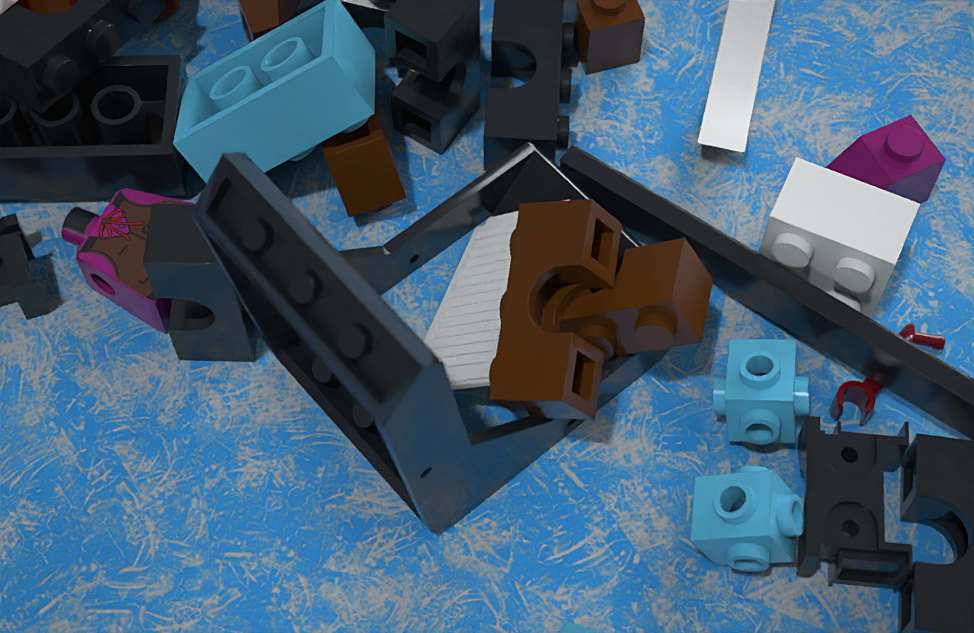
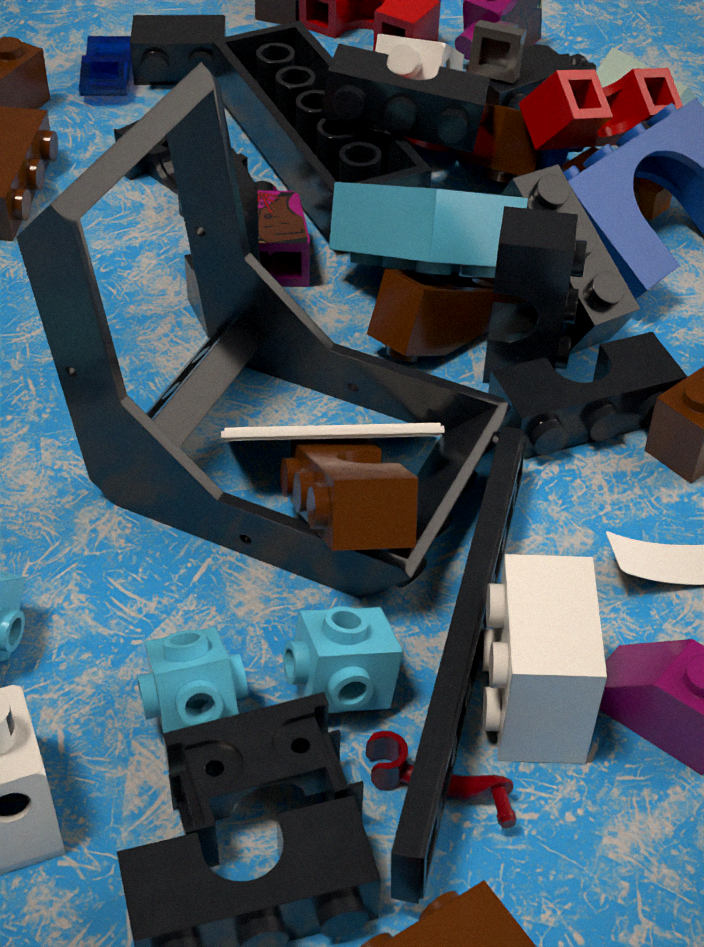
camera: 65 degrees right, 15 degrees down
reddish brown arch [489,199,622,420] -> none

